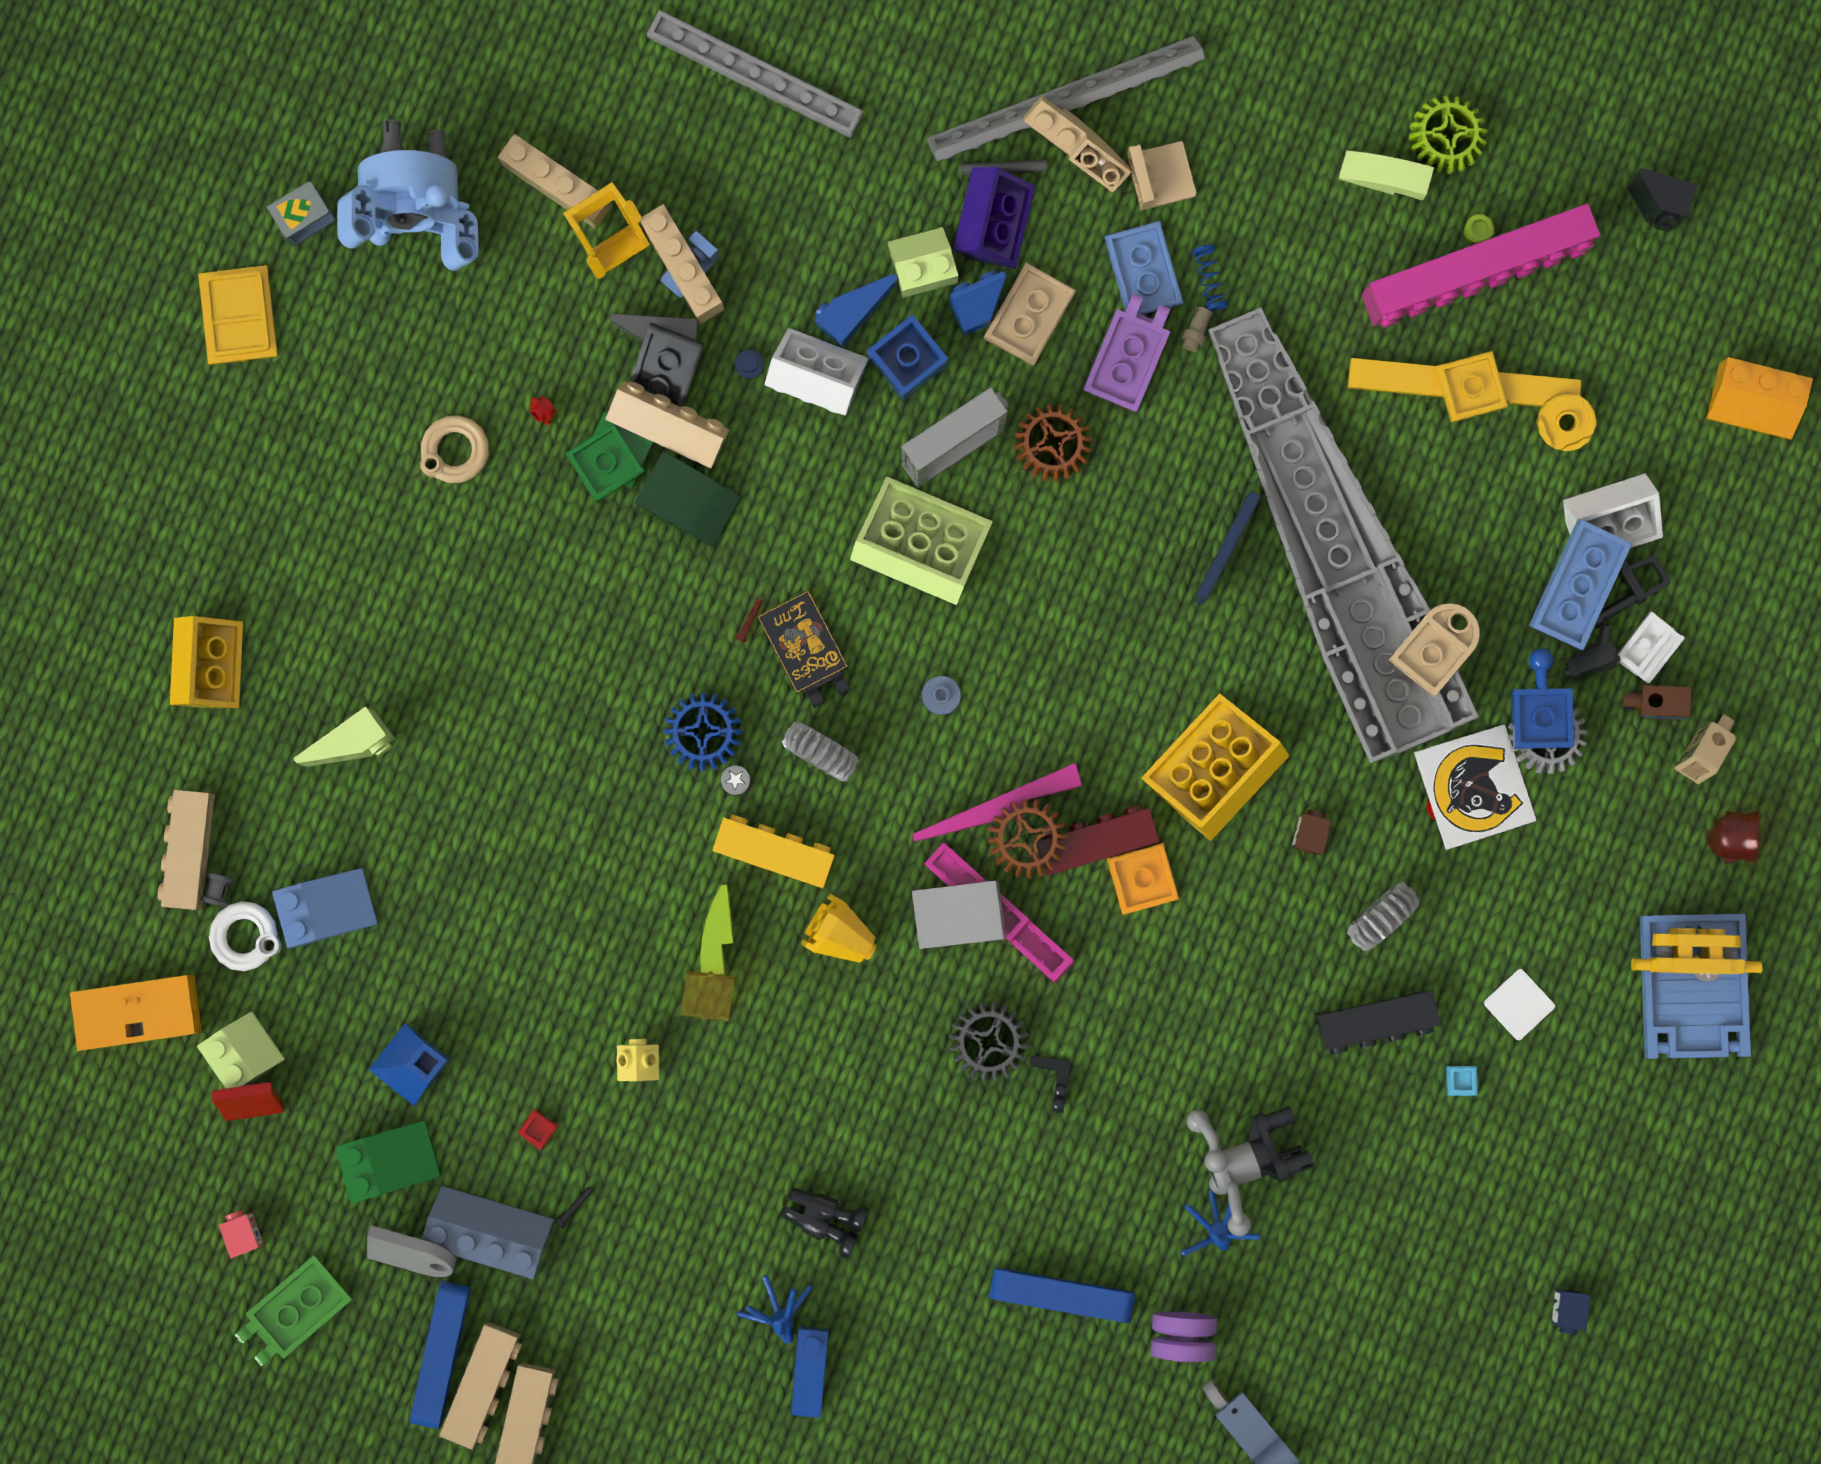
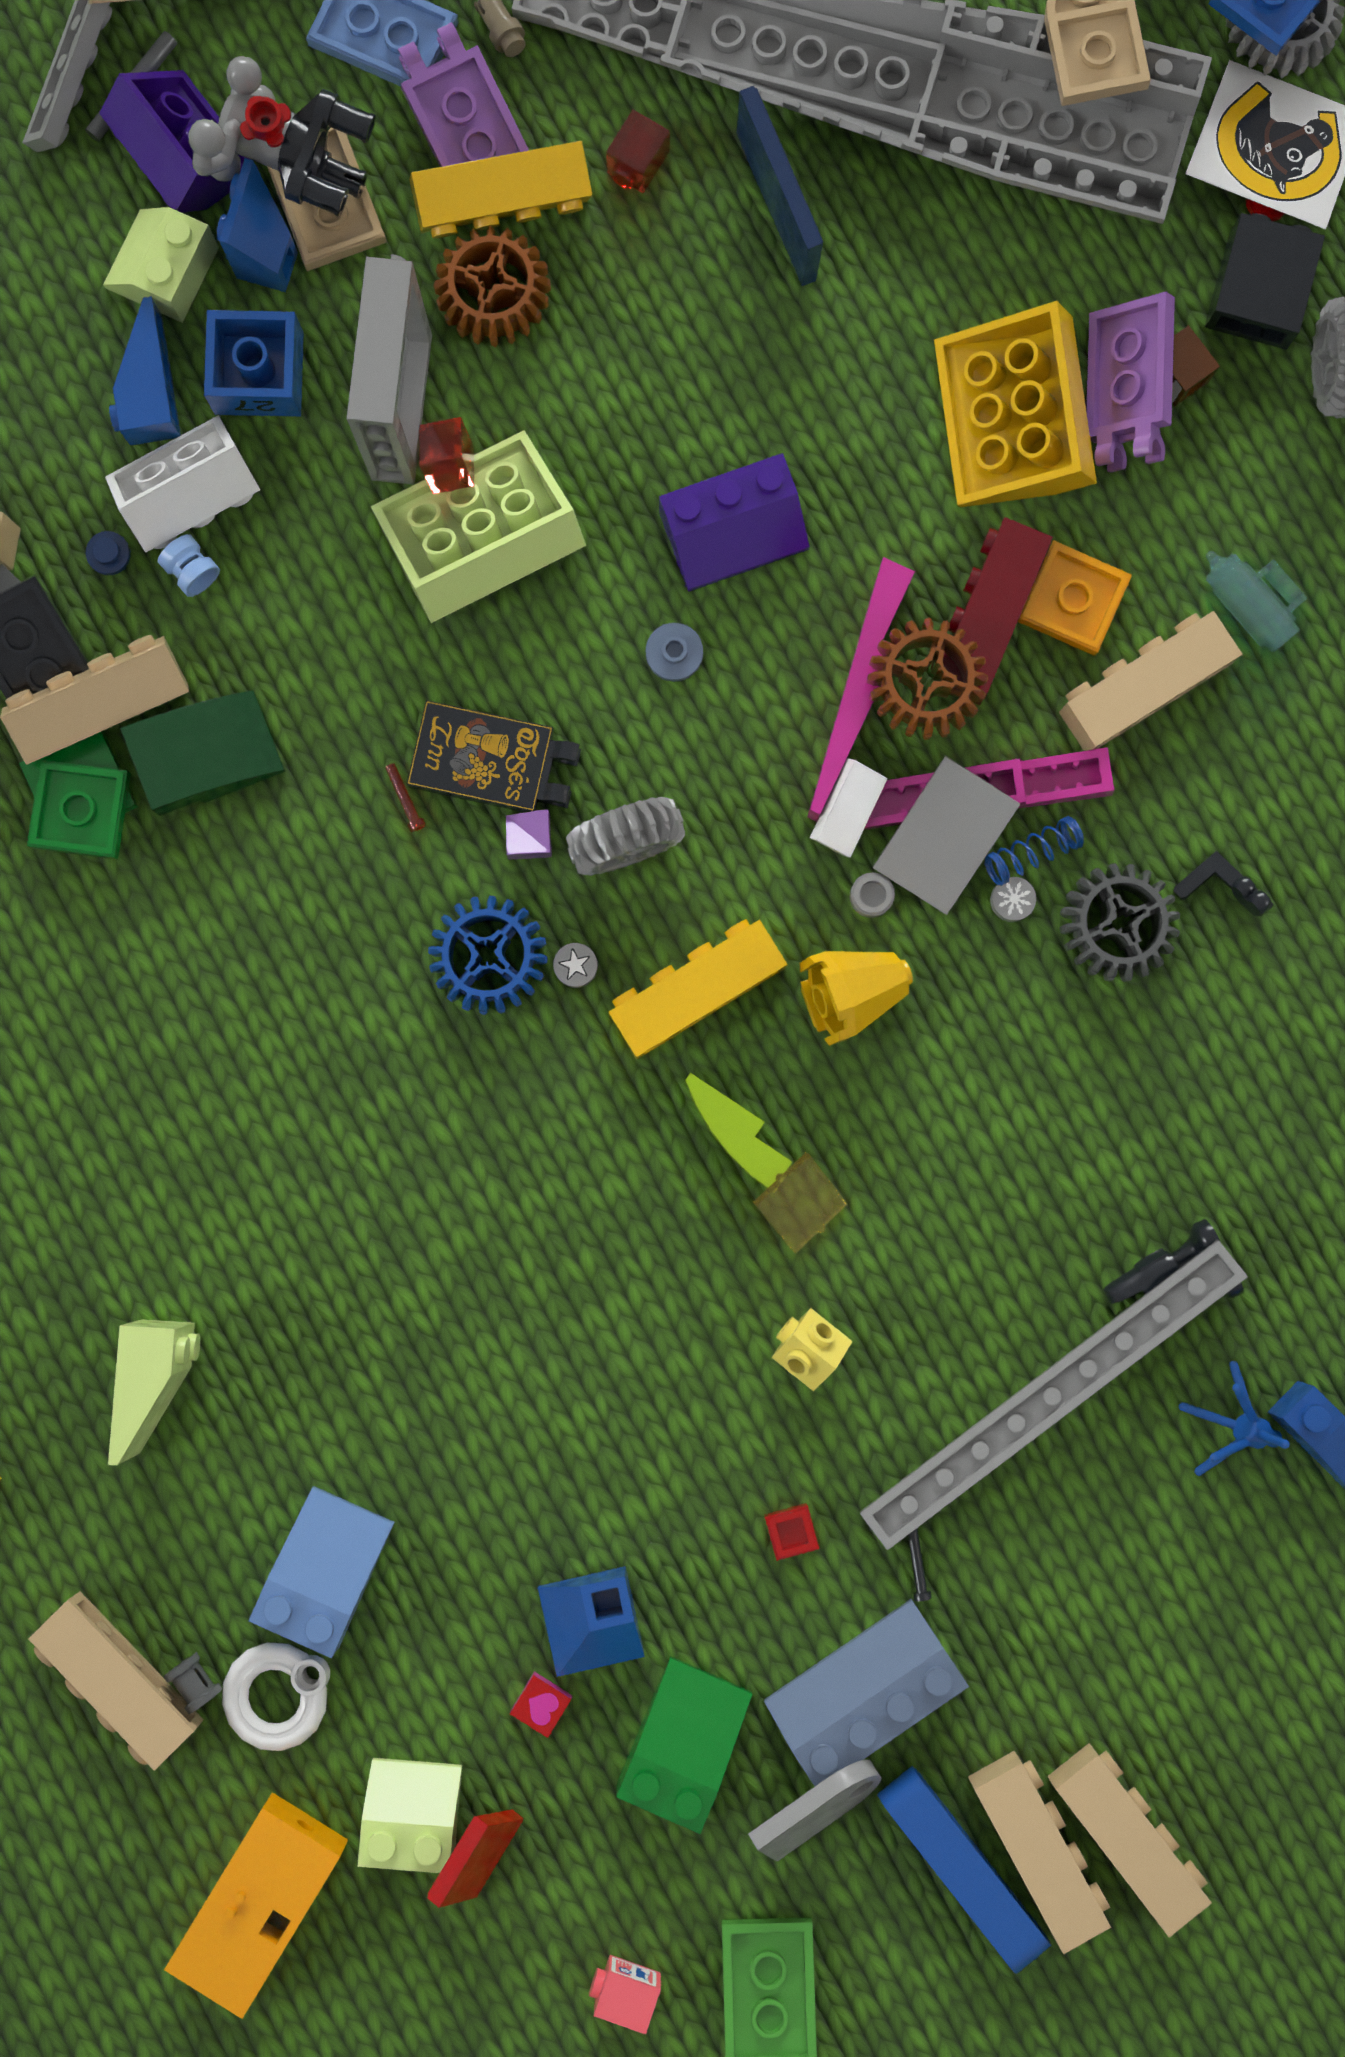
camera: 55 degrees left, 0 degrees up
none -> light blue wheel [158,534,220,597]
none -> wheel [188,56,376,217]
none -> red plate [240,96,291,148]
none -> yellow brick [409,141,592,238]
none -> clear red brick [419,417,475,494]
none -> medium lavender slope [506,810,552,860]
none -> red tile [510,1671,572,1738]
none -> clear red brick [606,109,670,194]
none -> dark purple slope [659,453,810,592]
none -> white tile [810,758,888,858]
none -> light grey tile [850,873,895,918]
none -> light grey plate [860,1240,1248,1550]
none -> blue piece [985,816,1084,886]
none -> light grey tile [990,877,1036,922]
none -> tan brick [1059,611,1243,751]
none -> medium lavender tile [1086,292,1175,472]
none -> black brick [1204,213,1325,350]
none -> clear light blue piece [1206,551,1307,653]

